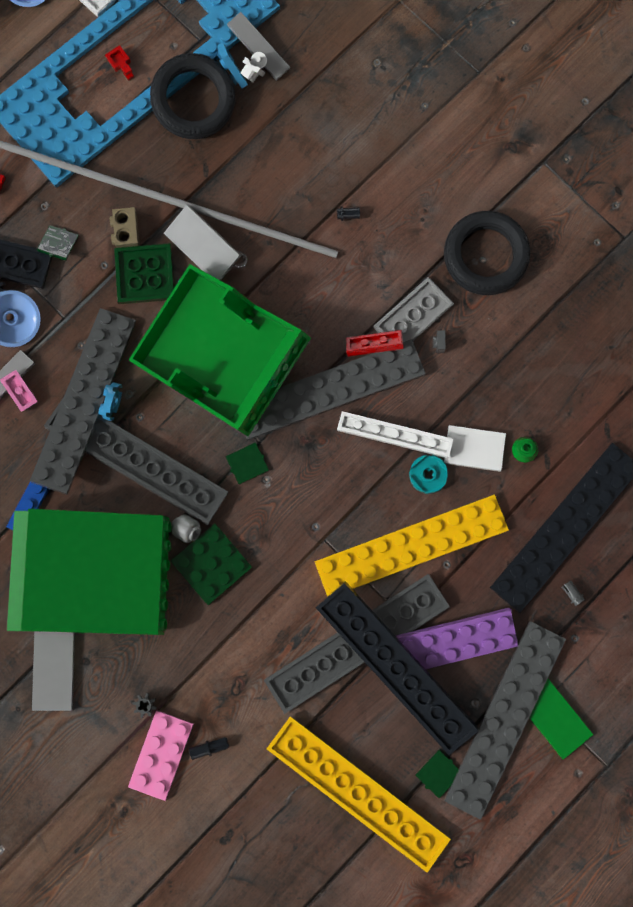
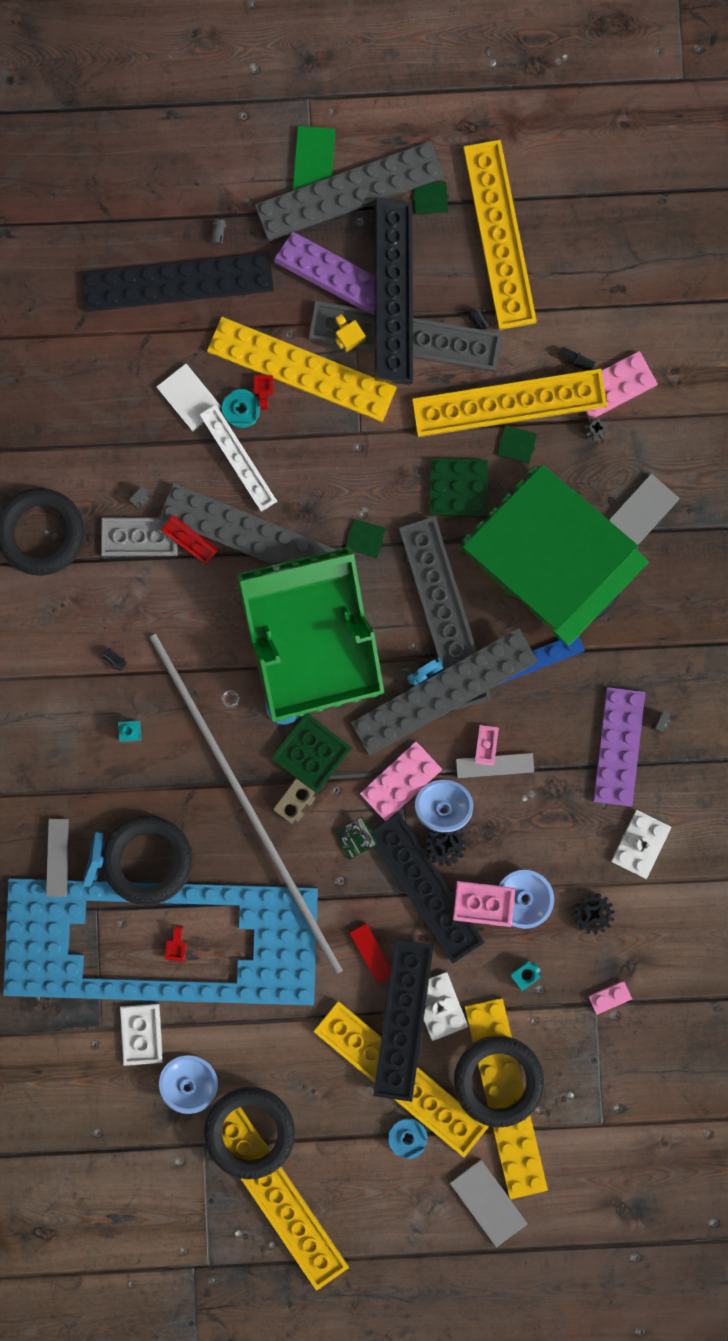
camera: 140 degrees left, 5 degrees up
light grey tile [164,205,242,281] -> none
light grey head [171,514,201,543] -> none
white hips [241,52,267,82] -> none
green cone [512,437,538,463] -> none
none -> teal brick [118,721,142,742]
none -> red plate [254,375,273,410]
none -> yellow brick [335,314,366,353]
none -> bright pink plate [360,742,442,821]
none -> yellow plate [413,369,607,437]
none -> black pin [468,307,490,330]
none -> dark green piece [497,425,537,464]

